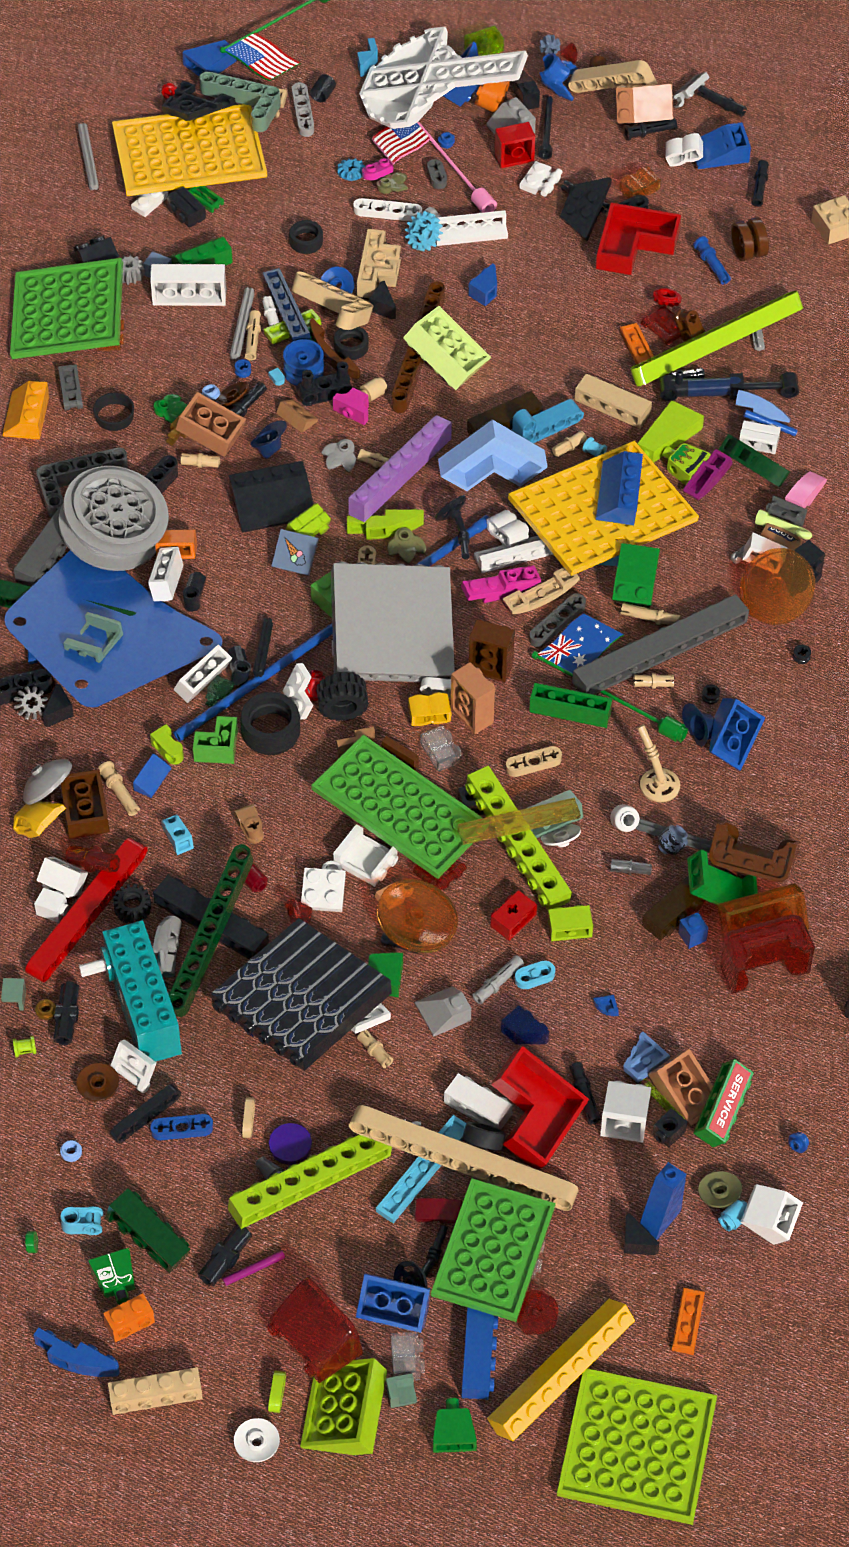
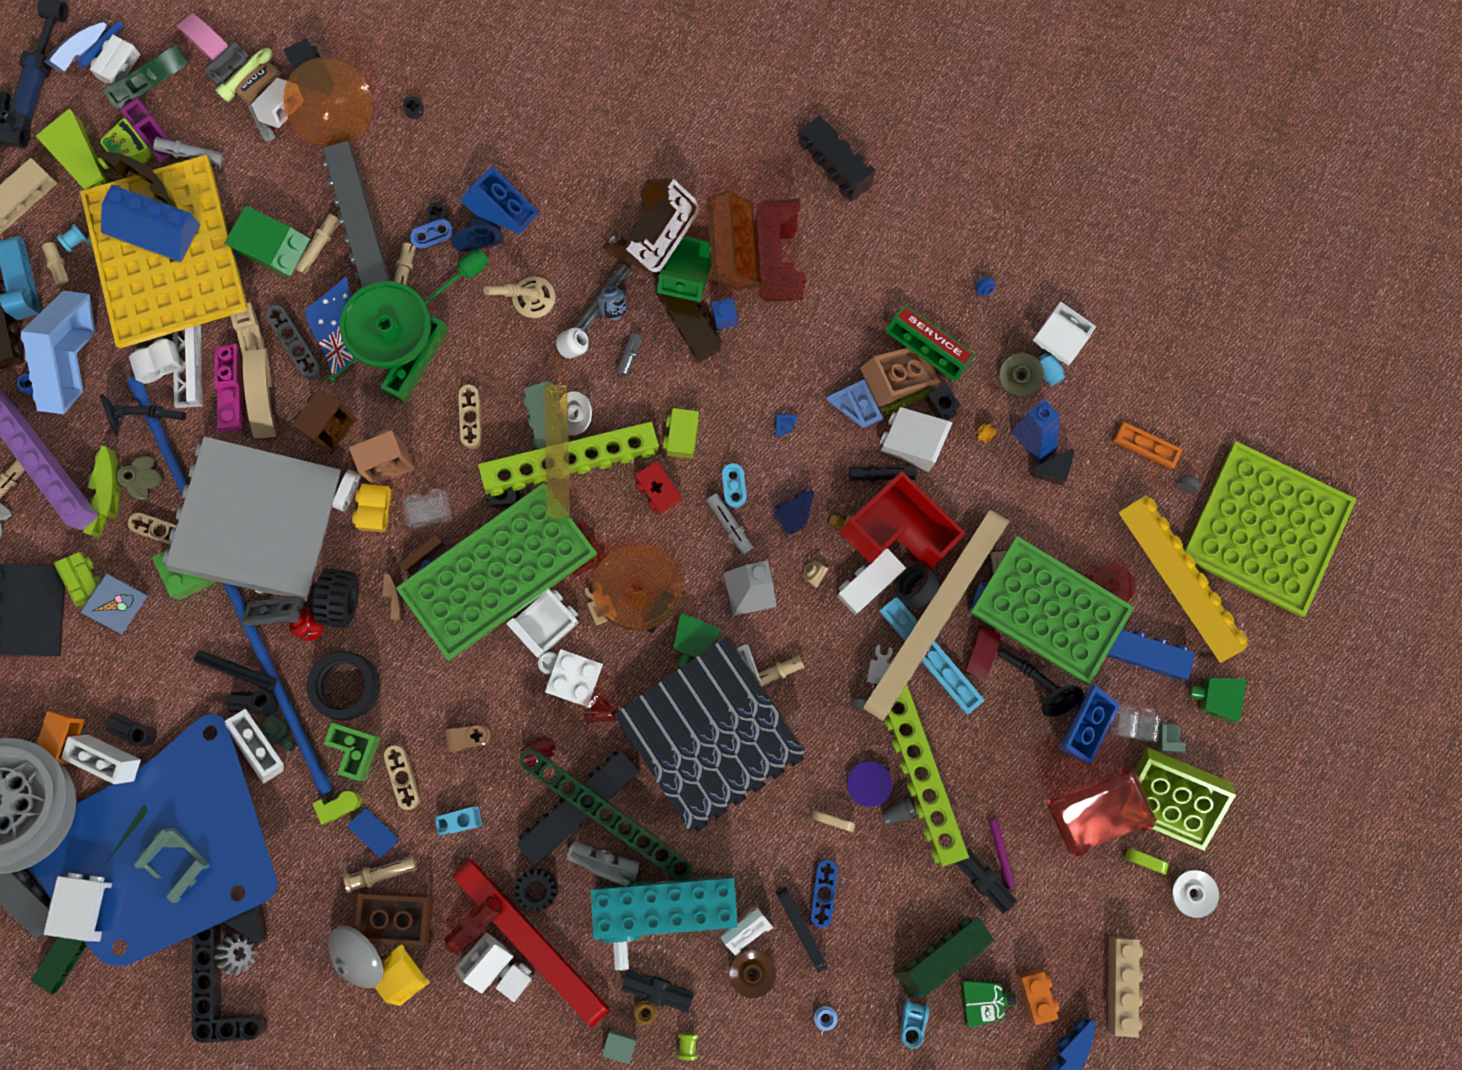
camera: 80 degrees left, 25 degrees up
white plate [283,663,313,720] -> none
none -> white panel [43,873,112,941]
none -> dark brown slope [99,152,177,207]
none -> light grey pin [154,137,224,166]
none -> dark grey plate [241,596,305,626]
none -> tan slope [243,349,277,439]
none -> green dish [340,281,431,369]
none -> tan beam [384,745,420,810]
none -> blue plate [410,218,453,248]
none -> tan plate [803,561,829,588]
none -> light orange plate [976,423,997,443]
none -> dark grey tile [1176,476,1200,494]

